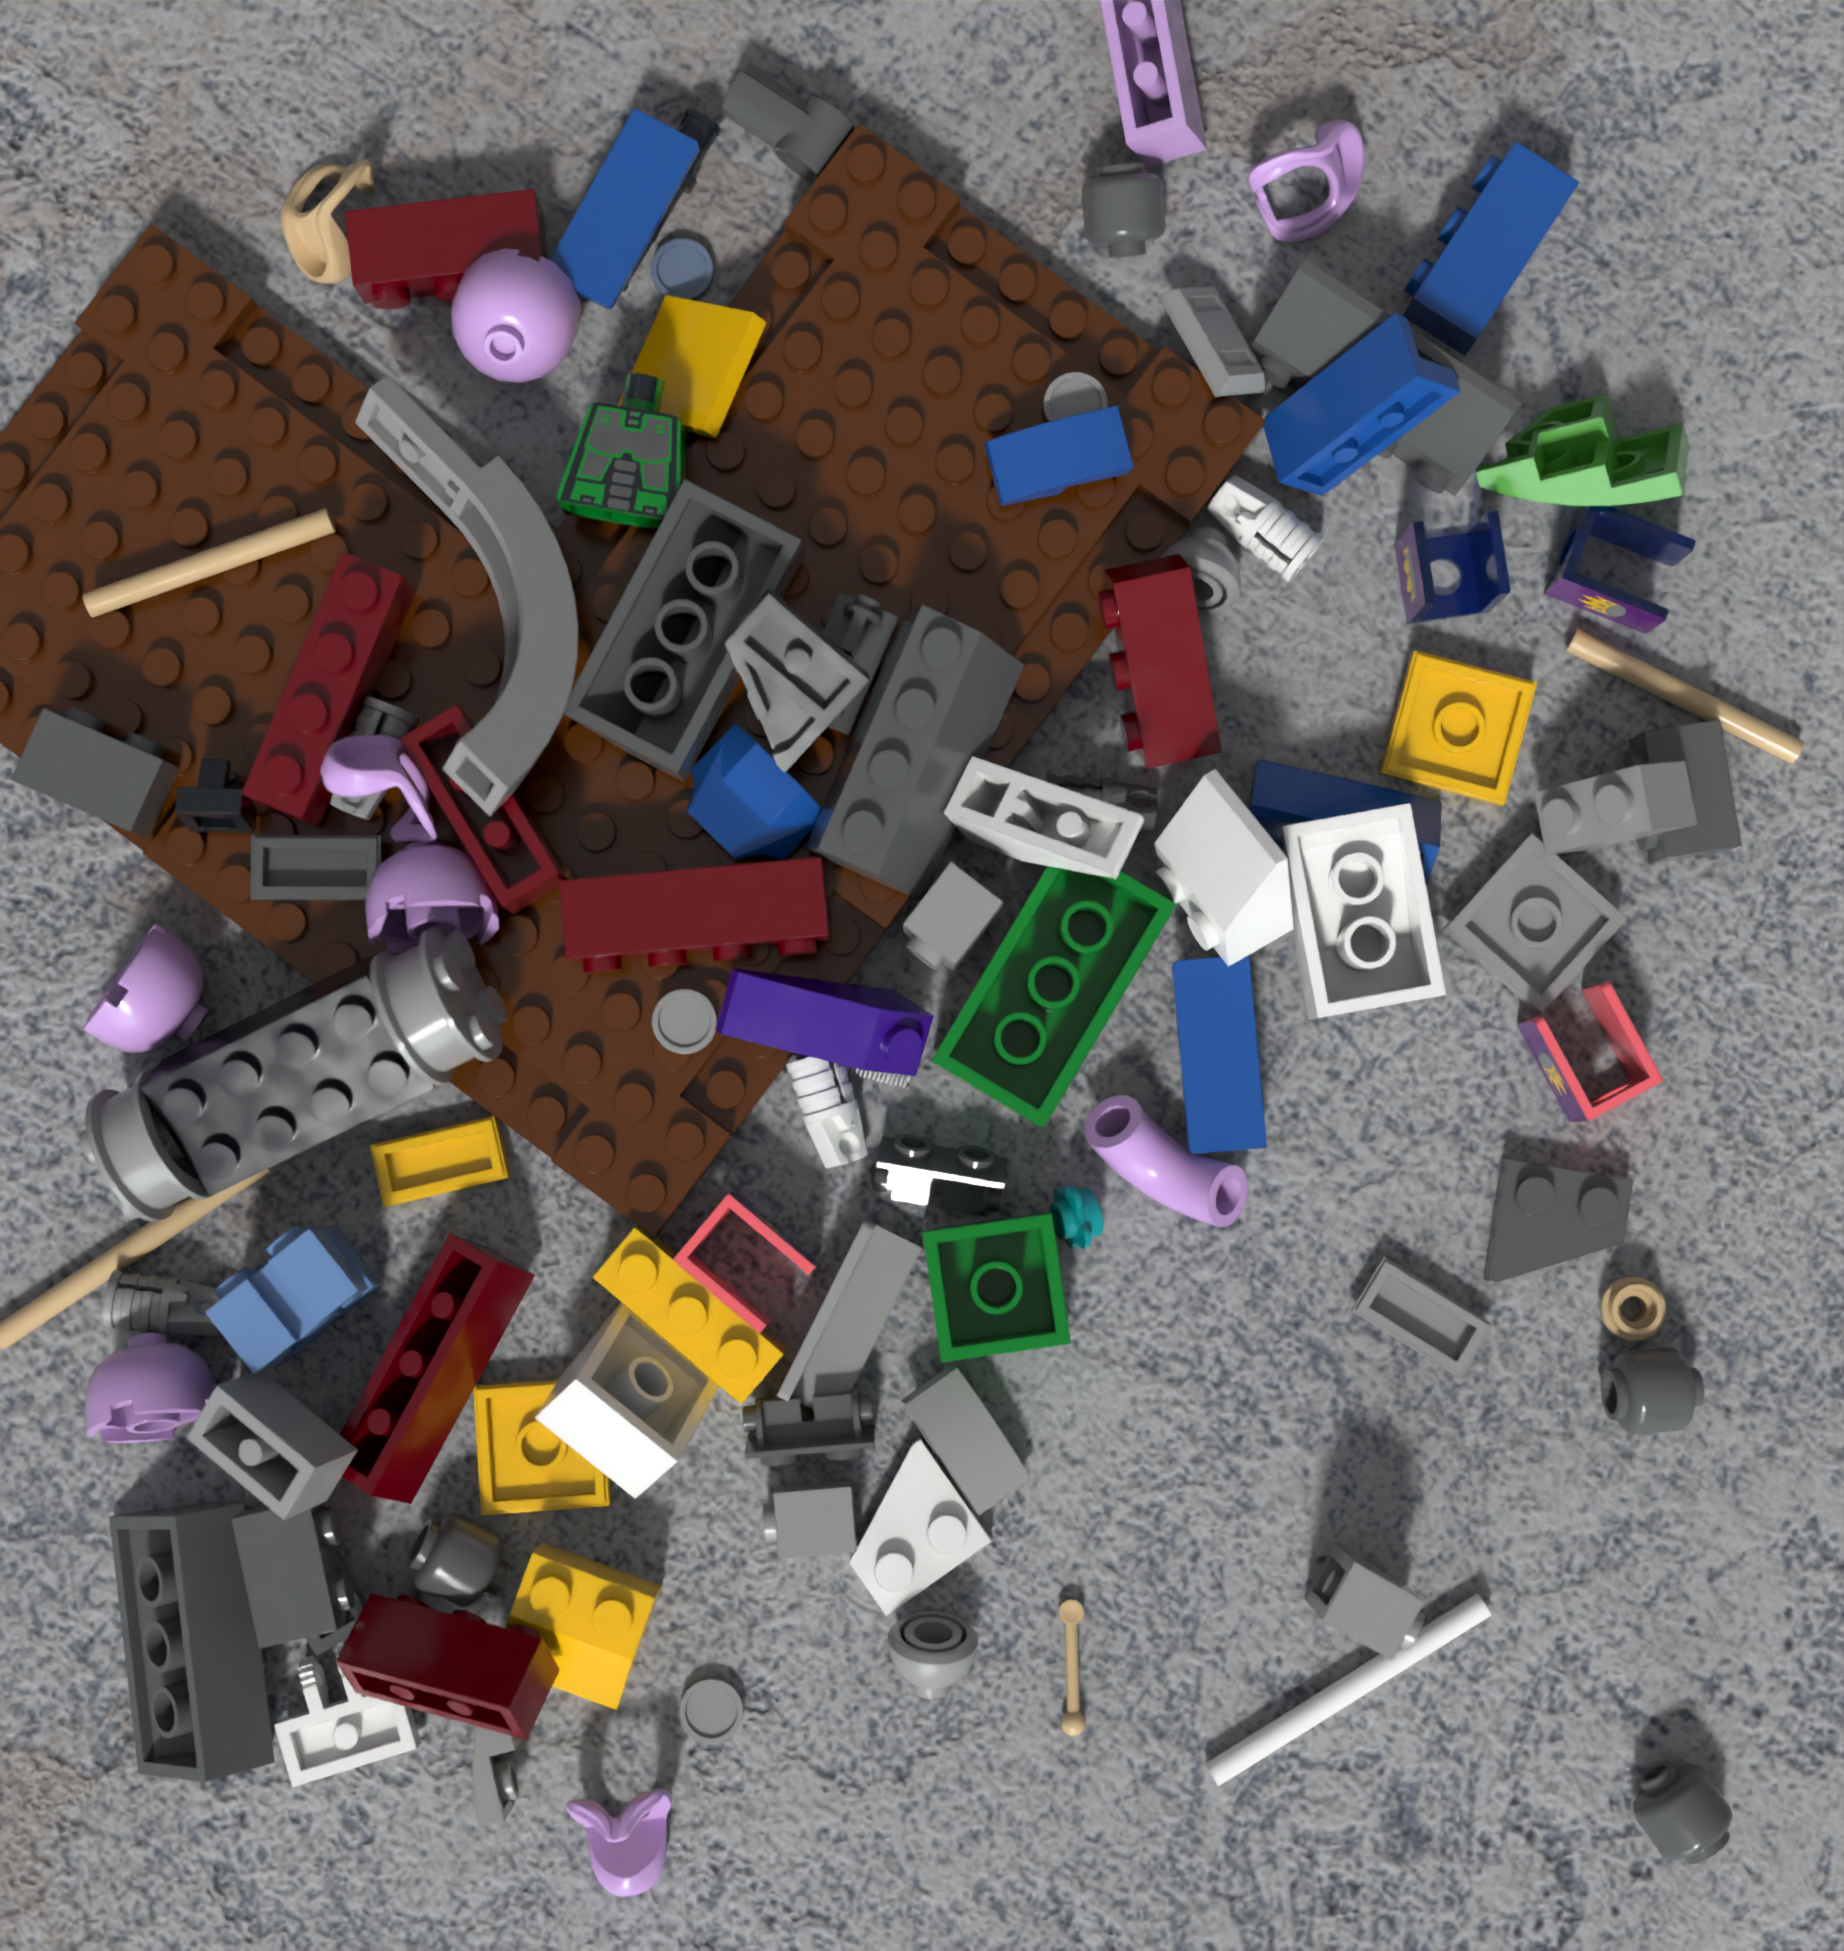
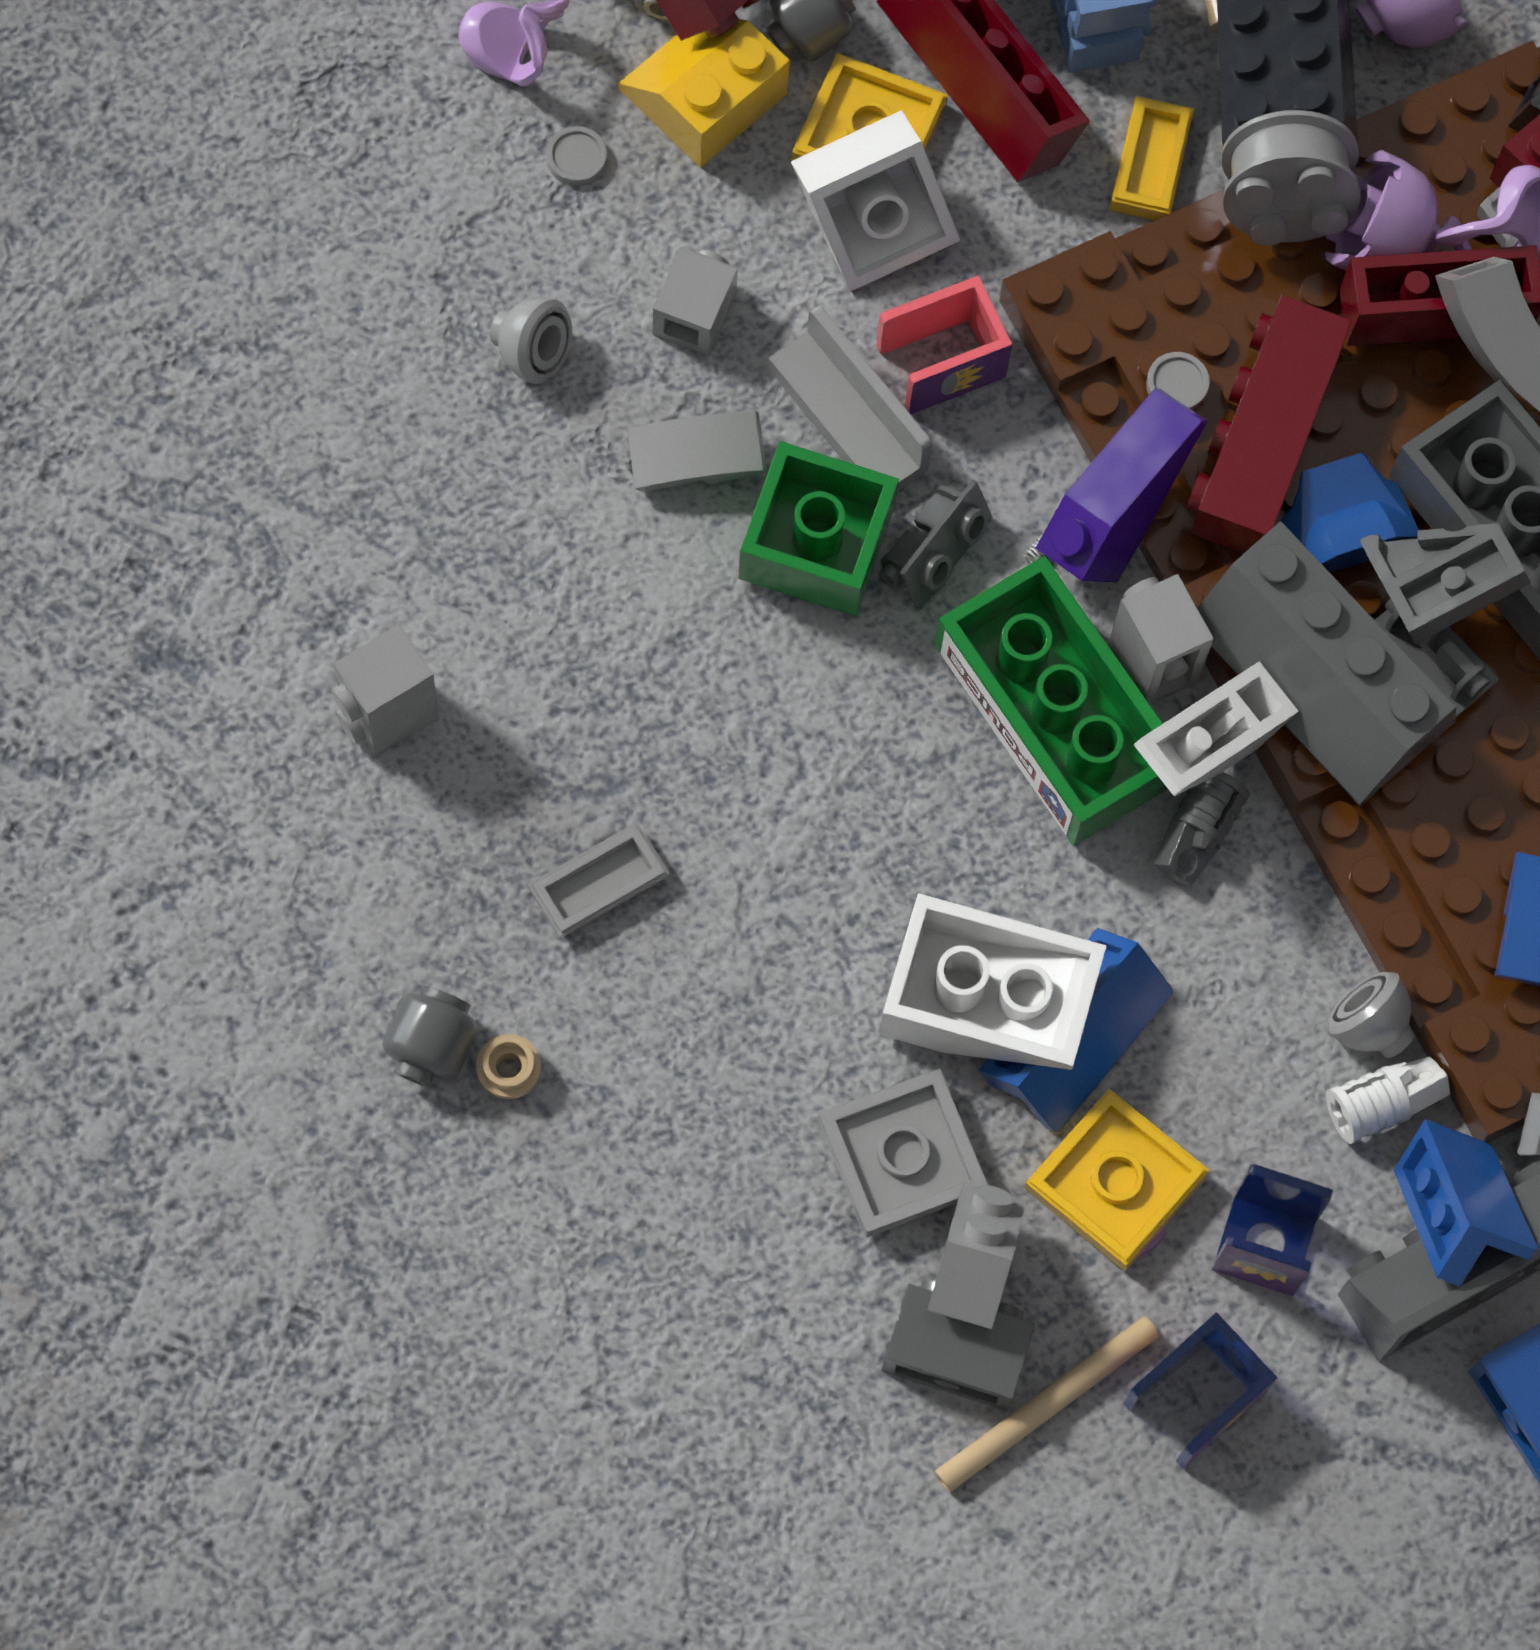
camera: 110 degrees right, 15 degrees down
dark grey tile [250,835,382,900] -> none
yellow brick [593,1226,788,1404] -> none
dark grey hinge [742,1390,875,1466] -> none
white hinge [786,1057,867,1168] -> none
white wing [849,1437,992,1616] -> none
teal plate [1050,1185,1103,1249] -> none
tan hinge [1058,1598,1086,1736] -> none
lavender cylinder [1084,1095,1248,1227] -> none
dark red brick [1097,554,1222,769] -> none
white slope [1153,769,1294,967] -> none
blue panel [1171,955,1267,1154] -> none
white piece [1205,1593,1492,1786] -> none
bright green slope [1475,393,1689,506] -> none
dark grey wing [1483,1159,1633,1282] -> none
coral piece [1517,981,1664,1122] -> none
dark grey head [1633,1760,1733,1864] -> none

